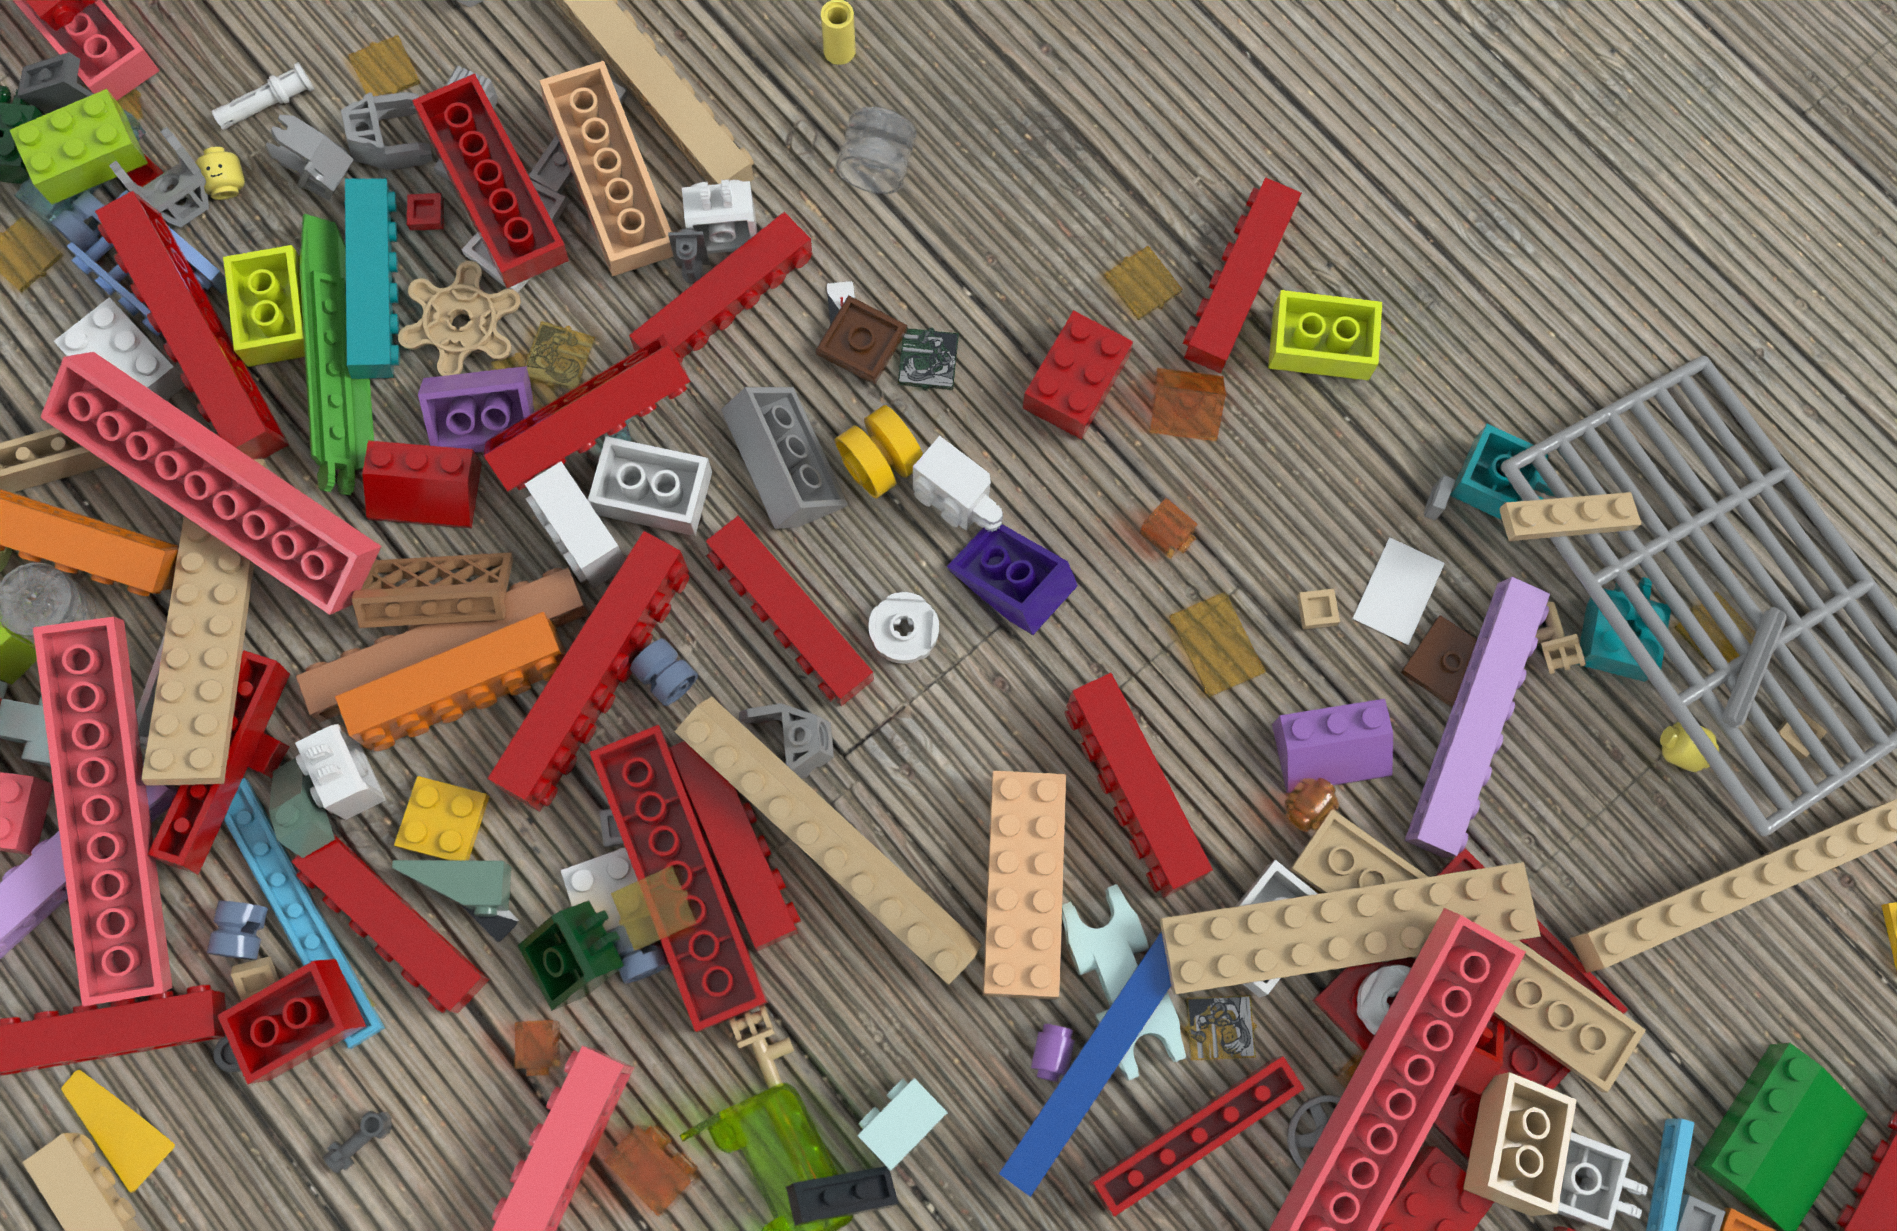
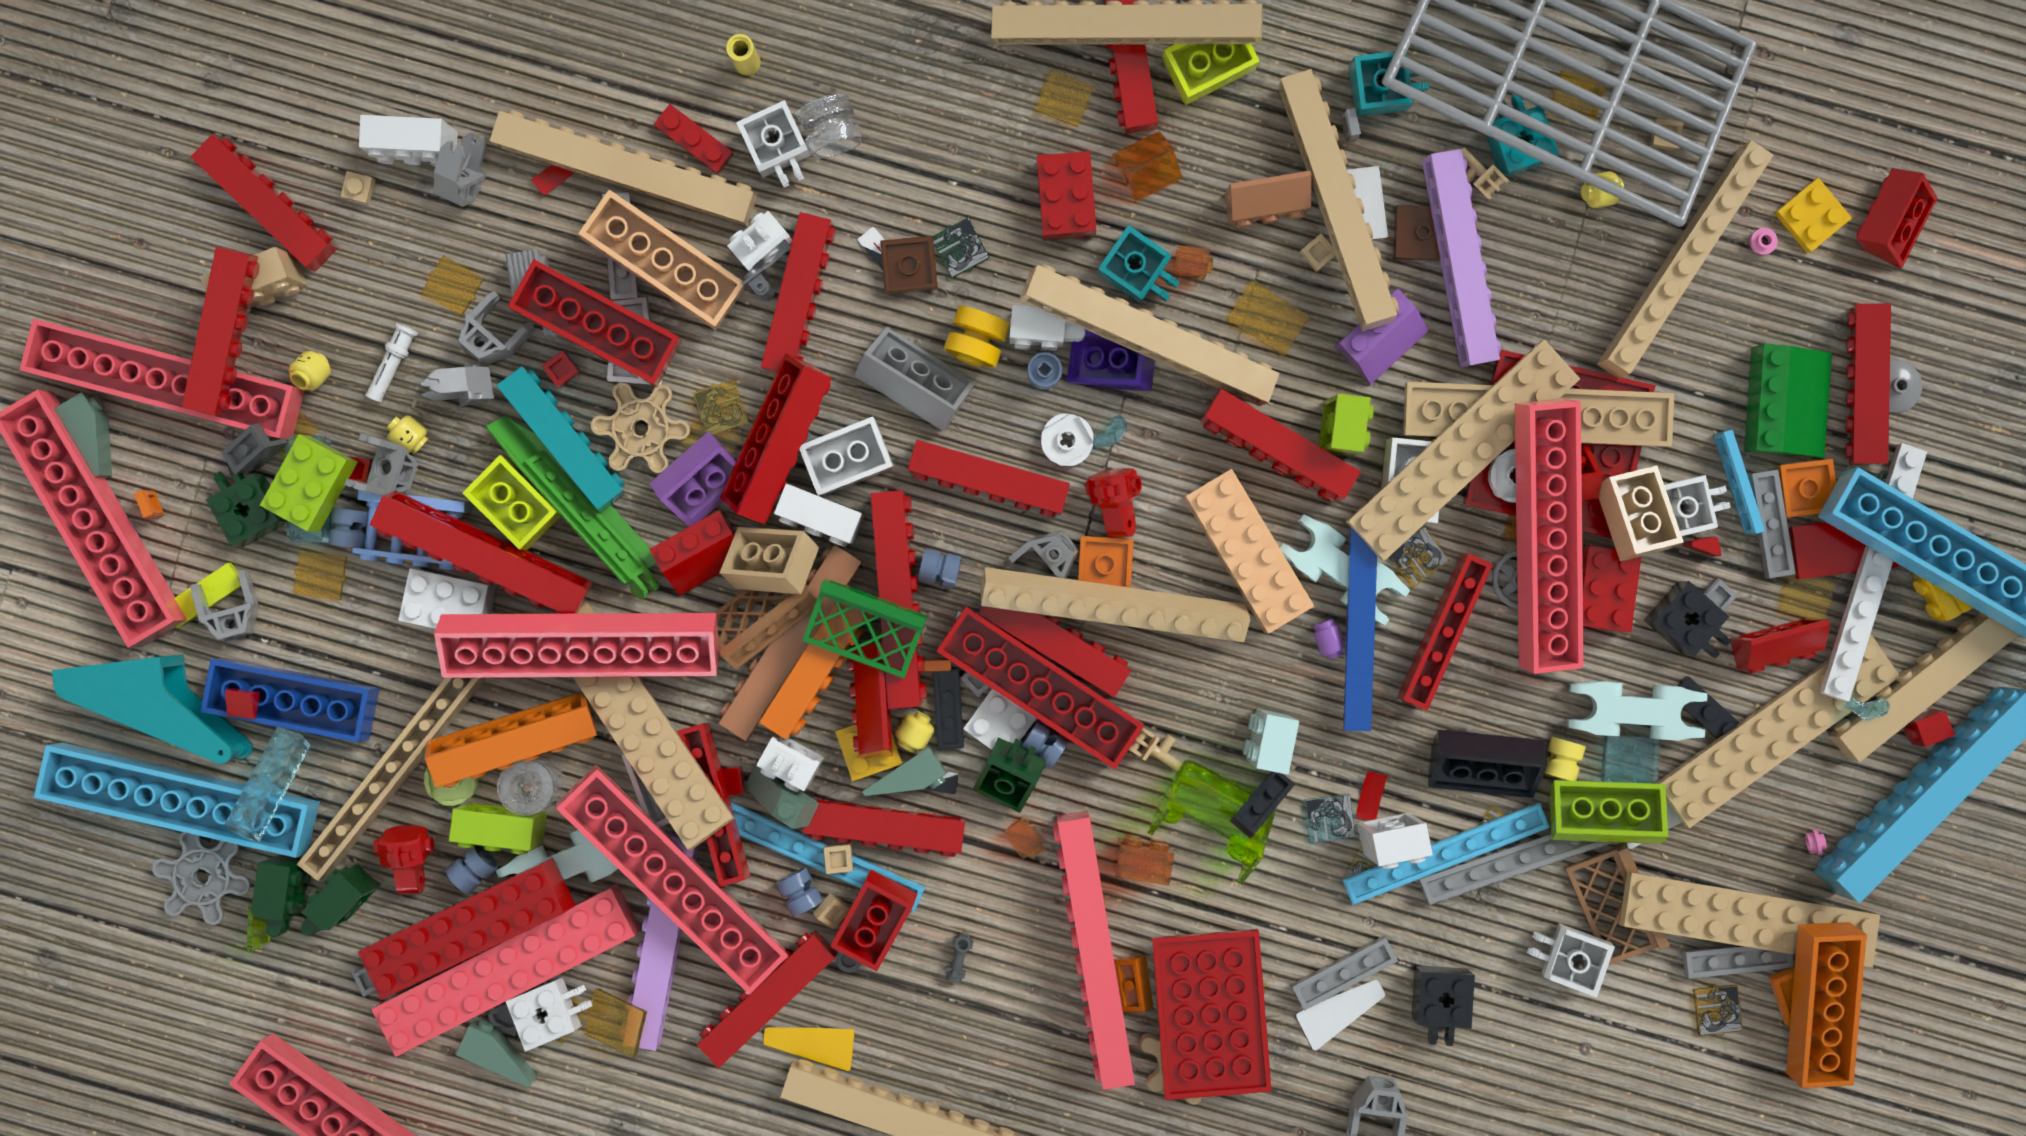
camera: 30 degrees left, 15 degrees up
clear yellow piece [611,866,696,951] -> none
clear orange head [1284,778,1339,832] -> none
tan plate [1499,492,1641,541] -> none
light grey axle [1722,607,1787,728] -> none
none -> light yellow head [289,351,331,391]
none -> red sticker [531,165,575,195]
none -> red plate [654,103,734,174]
none -> tan brick [720,527,819,594]
none -> white hinge [736,100,811,188]
none -> green fence [802,578,928,678]
none -> tan plate [824,843,854,874]
none -> red slope [849,642,893,758]
none -> light yellow head [895,711,934,753]
none -> orange tile [924,658,952,671]
none -> black tile [933,669,964,750]
none -> tan brick [991,0,1263,45]
none -> tan brick [1019,264,1280,406]
none -> sand blue wheel [1027,352,1062,390]
none -> orange plate [1078,536,1134,588]
none -> red piece [1085,468,1142,538]
none -> clear light blue arm [1094,415,1127,448]
none -> teal hinge [1097,225,1179,304]
none -> nougat slope [1224,171,1311,228]
none -> tan brick [1278,69,1399,332]
none -> lime brick [1318,393,1374,457]
none -> bright pink plate [1750,228,1778,255]

